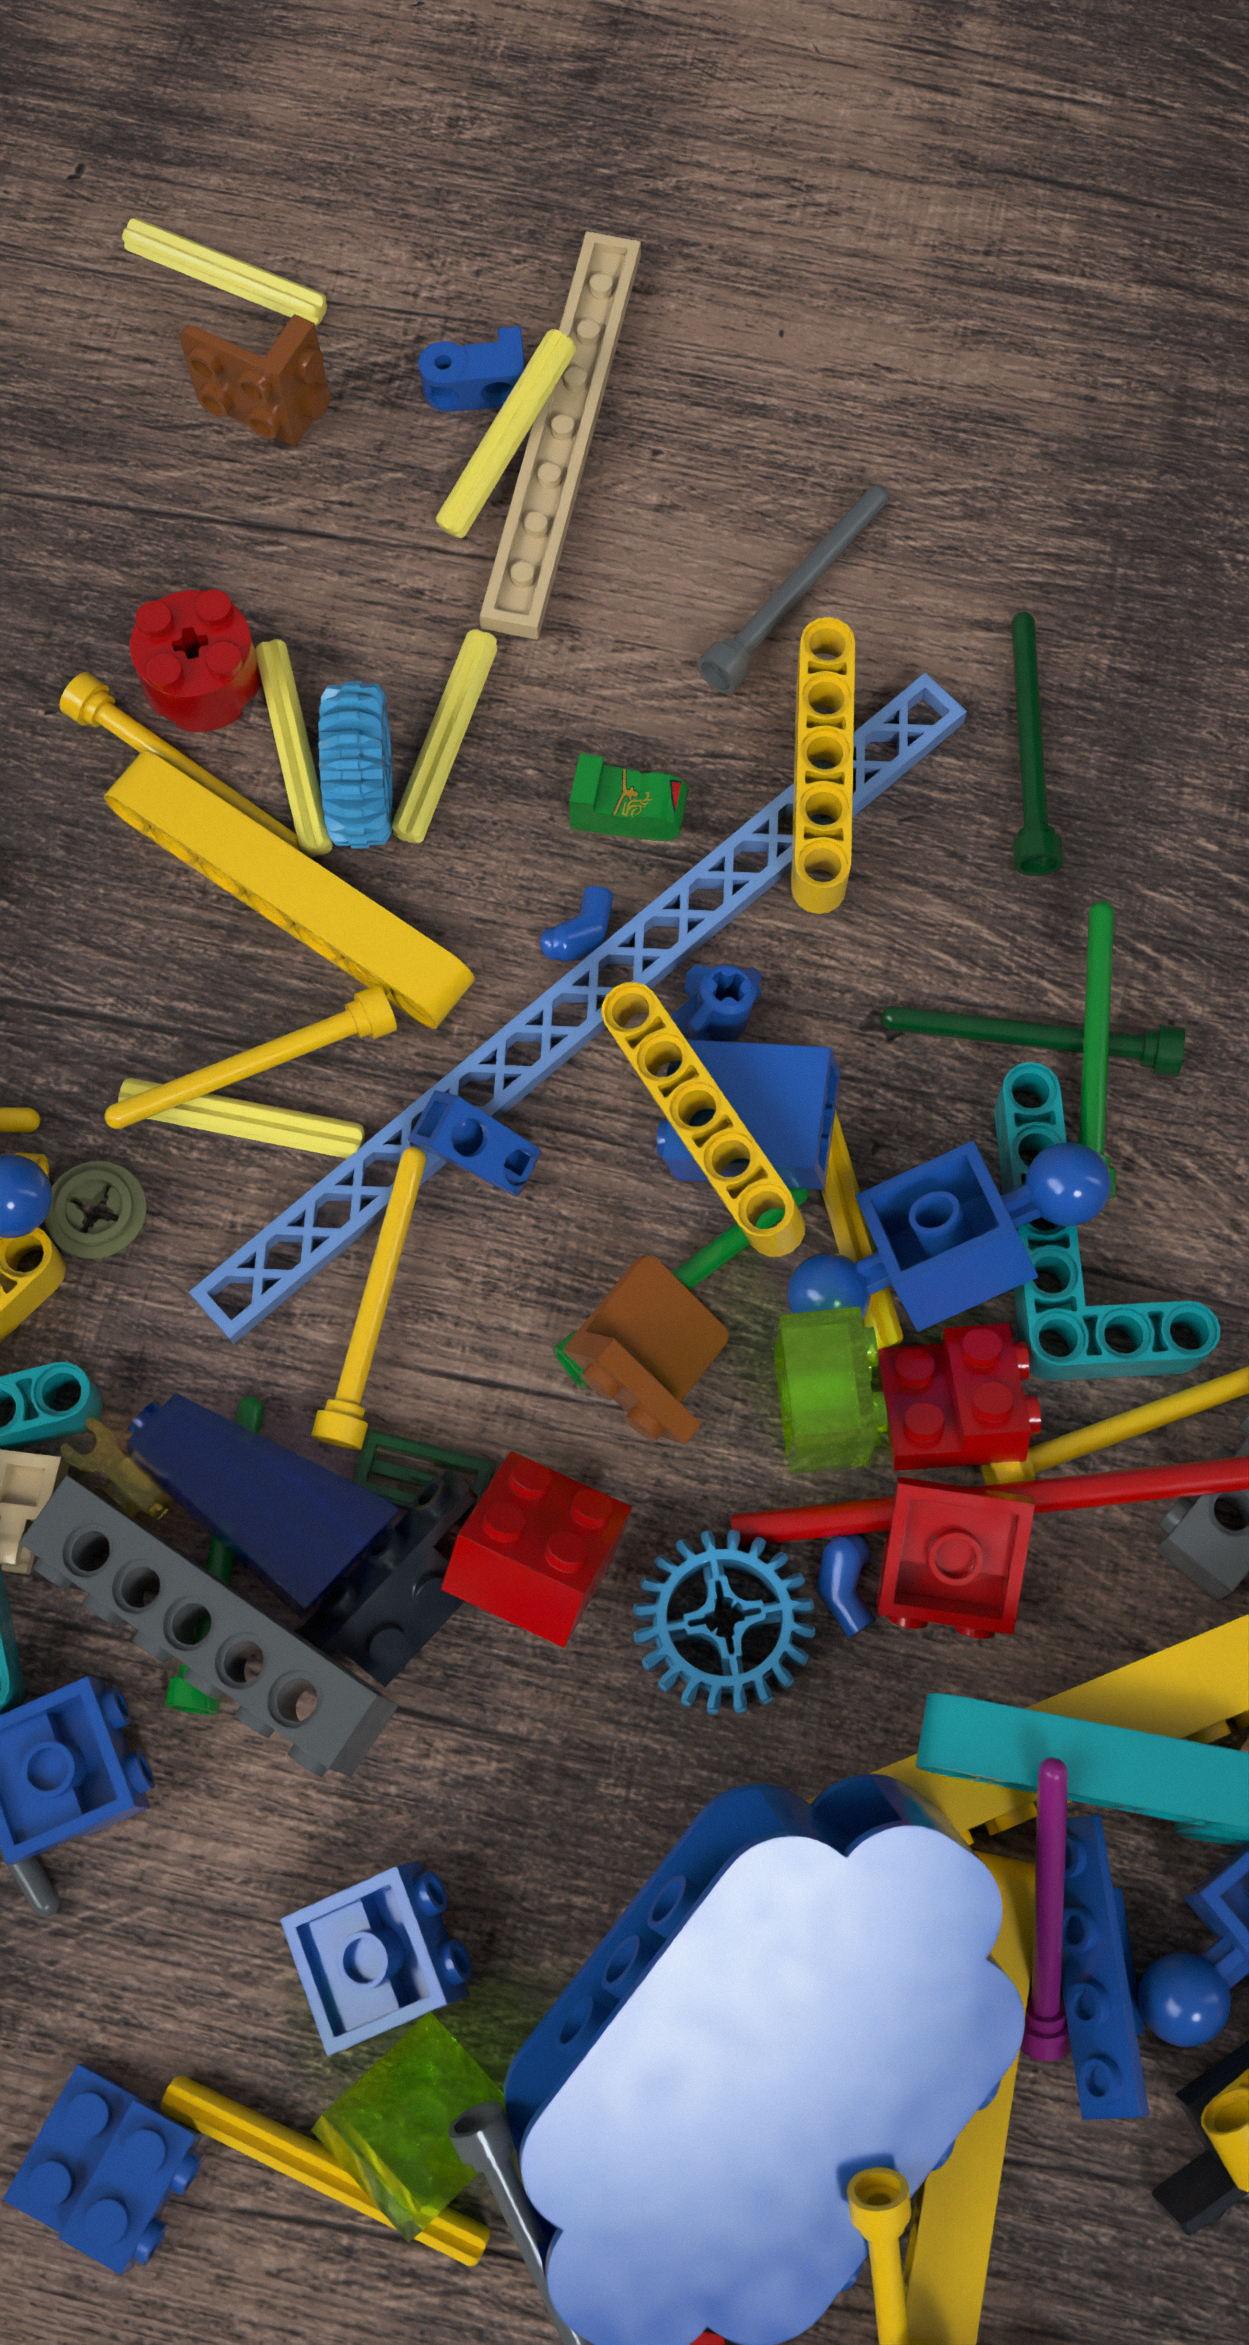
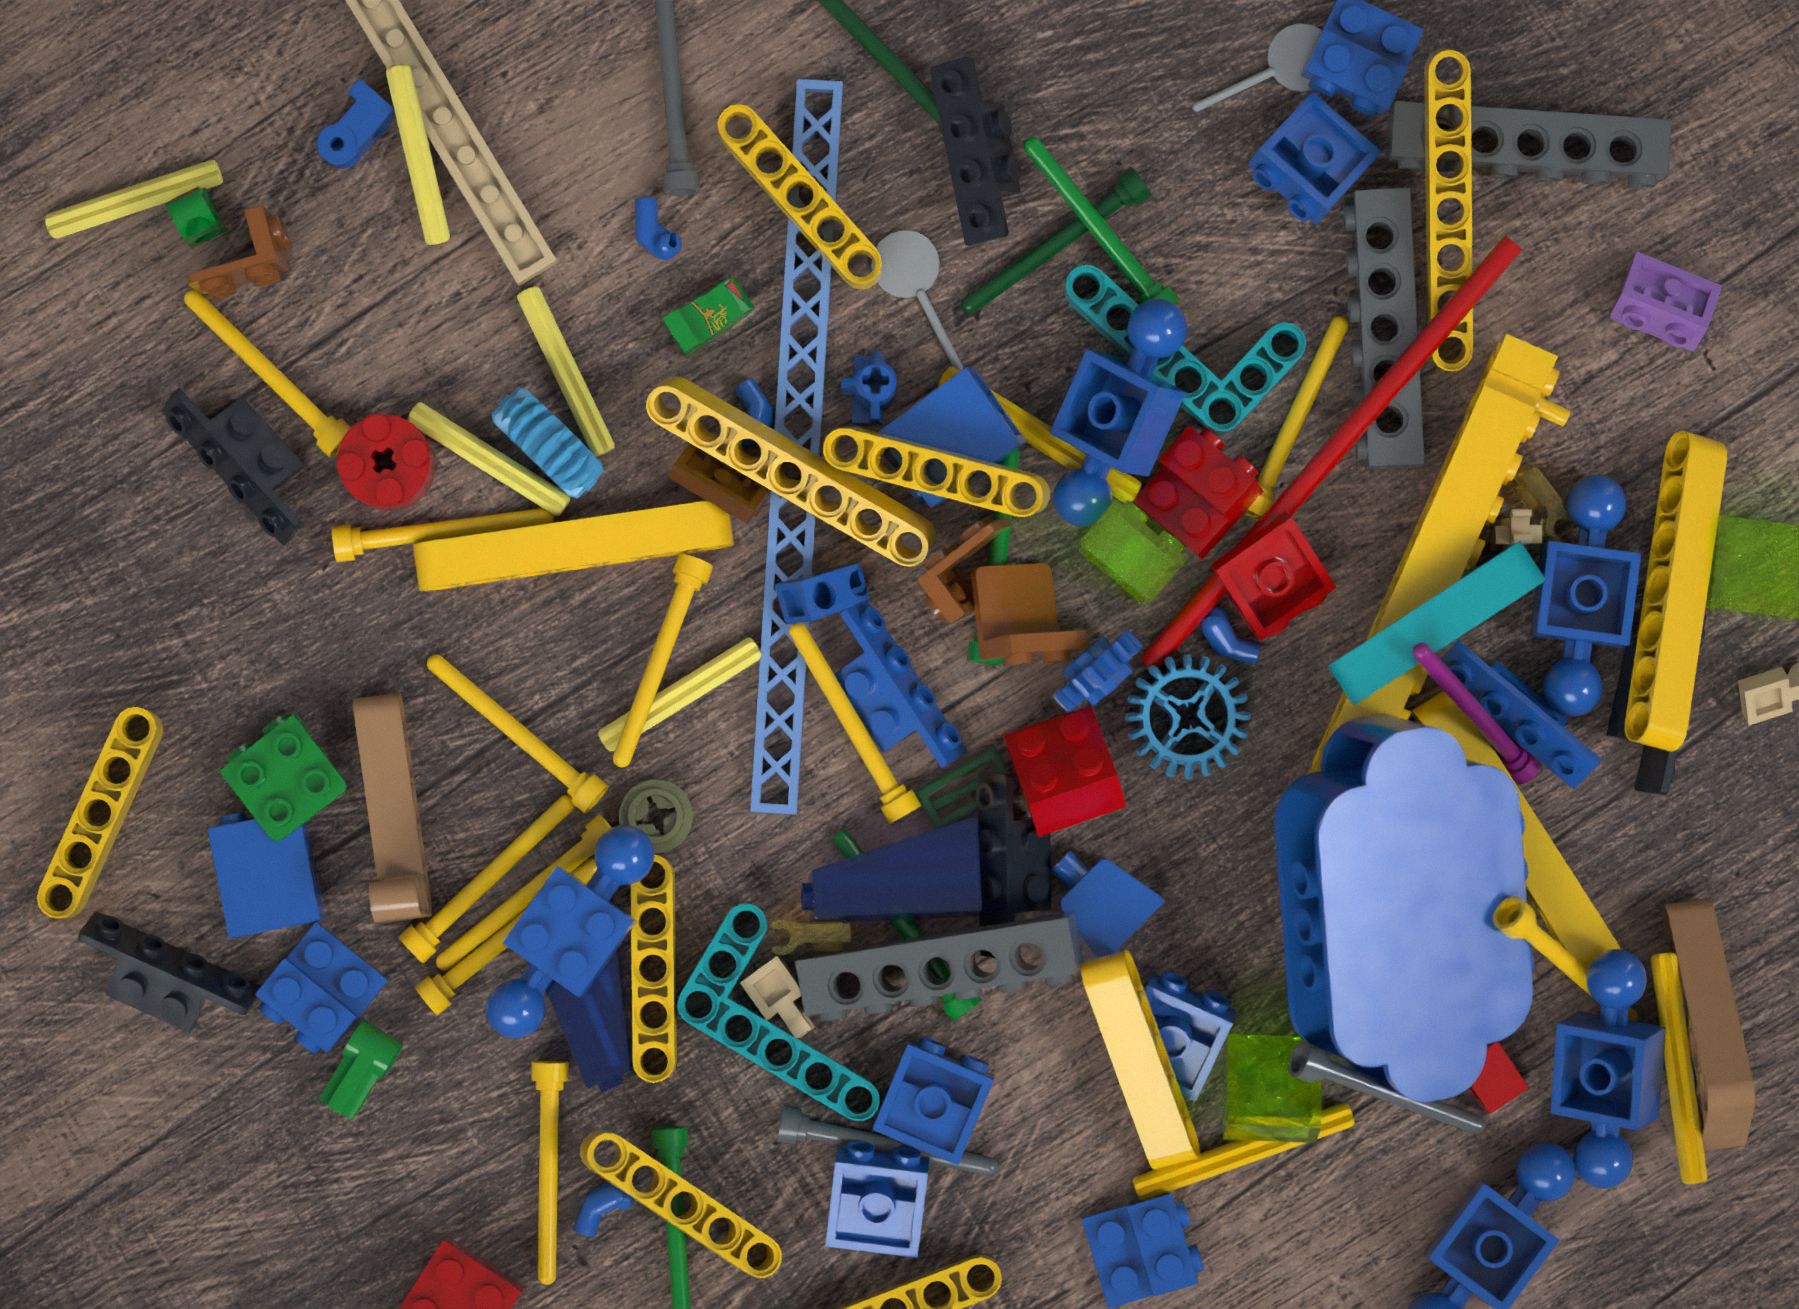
camera: 40 degrees left, 15 degrees up
none -> black bracket [162,388,304,545]
none -> green leg [165,186,228,249]
none -> yellow piece [184,290,351,458]
none -> yellow piece [427,654,609,814]
none -> blue arm [635,198,682,260]
none -> yellow beam [646,376,936,567]
none -> reddish brown bracket [668,443,771,524]
none -> blue bracket [834,600,968,768]
none -> light grey piece [871,230,963,371]
none -> dark orange bracket [917,516,1012,625]
none -> black bracket [930,57,1021,246]
none -> blue torso [1051,851,1165,958]
none -> blue gear [1053,630,1143,712]
none -> yellow beam [1081,949,1200,1170]

